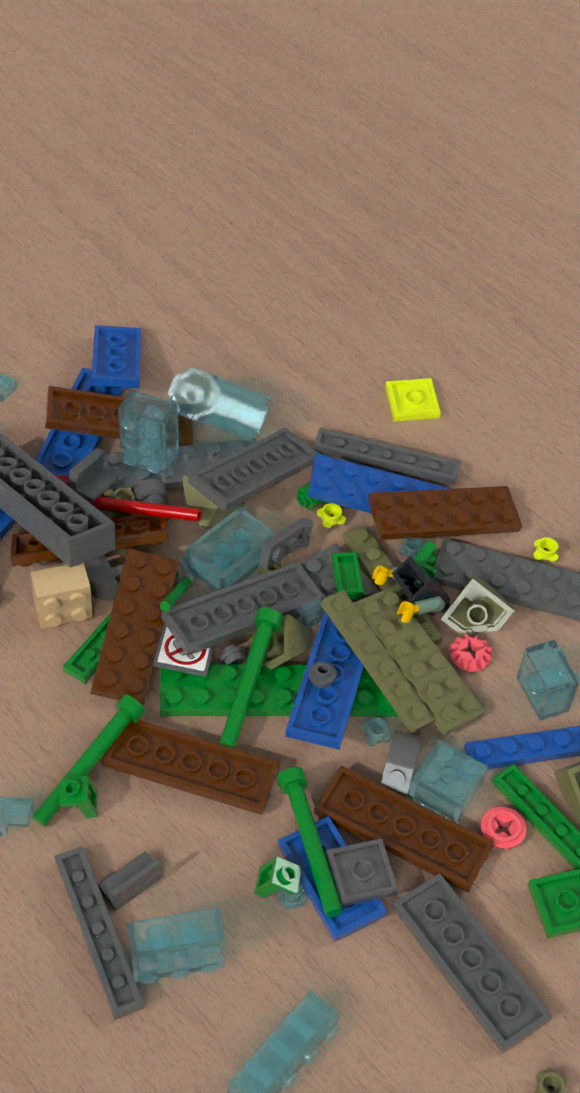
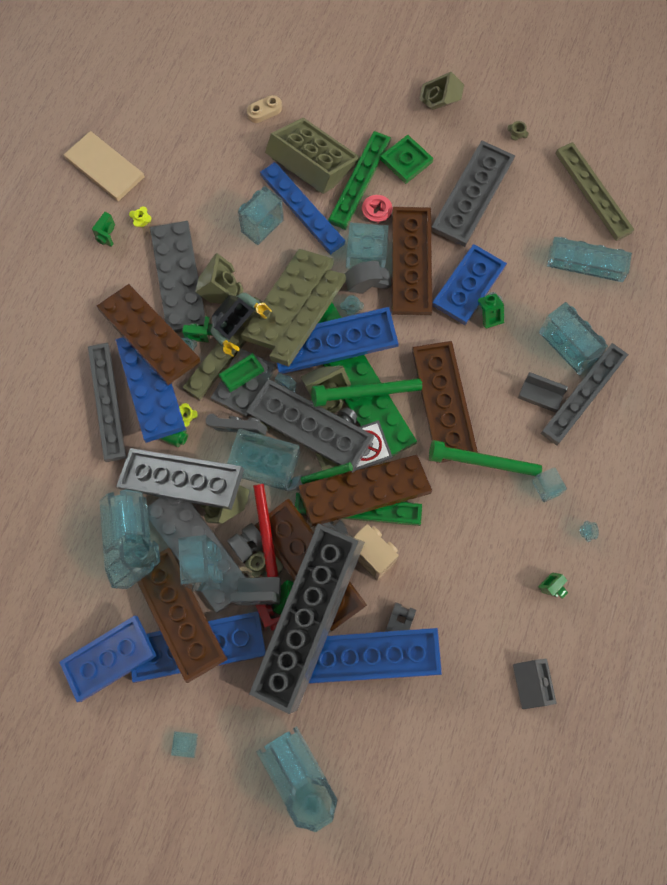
camera: 115 degrees left, 20 degrees up
green bracket [59,775,98,818] -> none
green piece [277,767,343,918] -> none
dark grey plate [309,662,336,688] -> none
flat silver tile [325,838,399,907] -> none
neon yellow tile [385,378,441,422] -> none
coral gear [449,633,492,672] -> none
neon yellow plate [533,537,559,562] -> none

